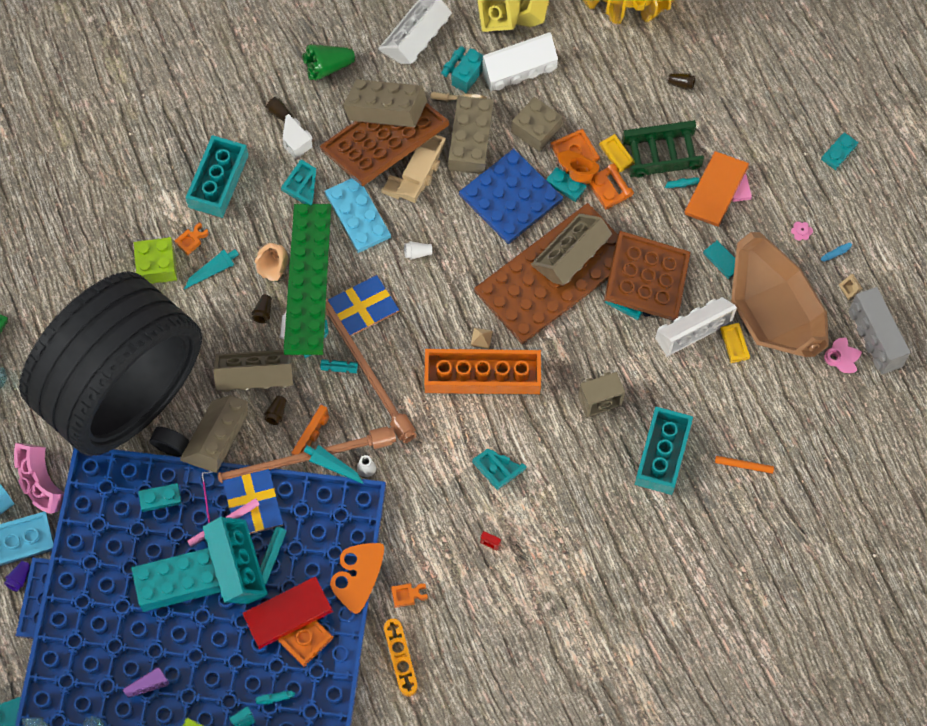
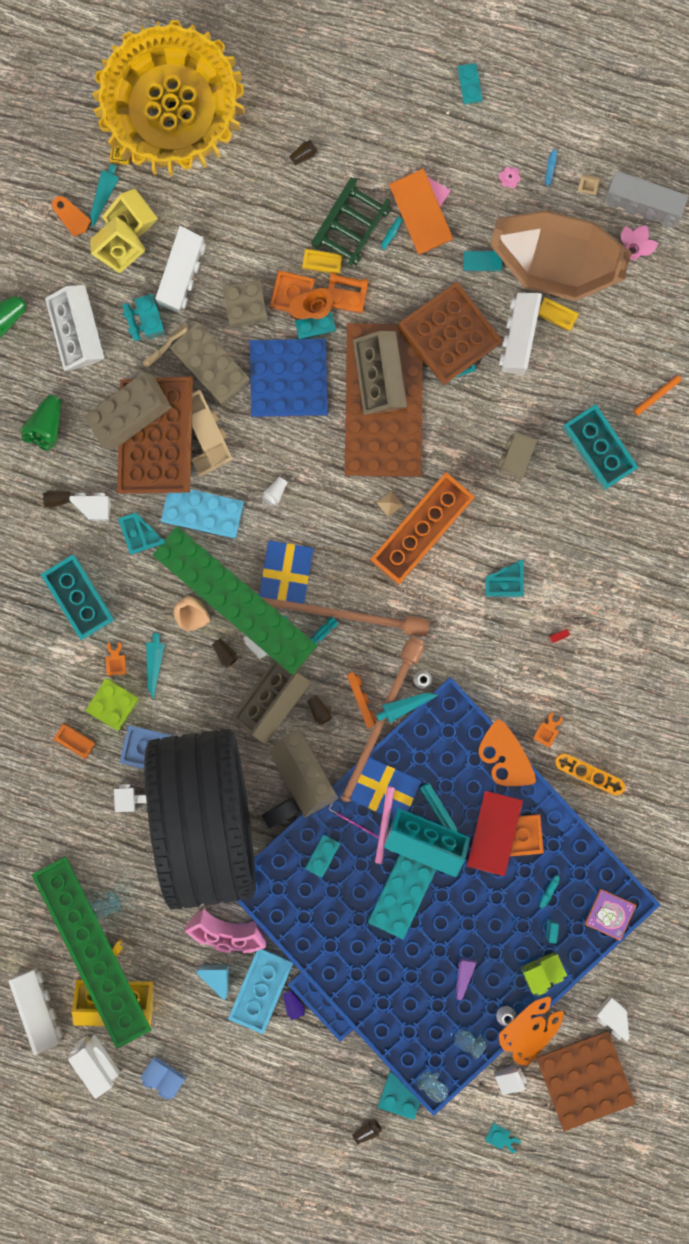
camera: 50 degrees left, 20 degrees up
none -> orange tile [53,723,96,759]

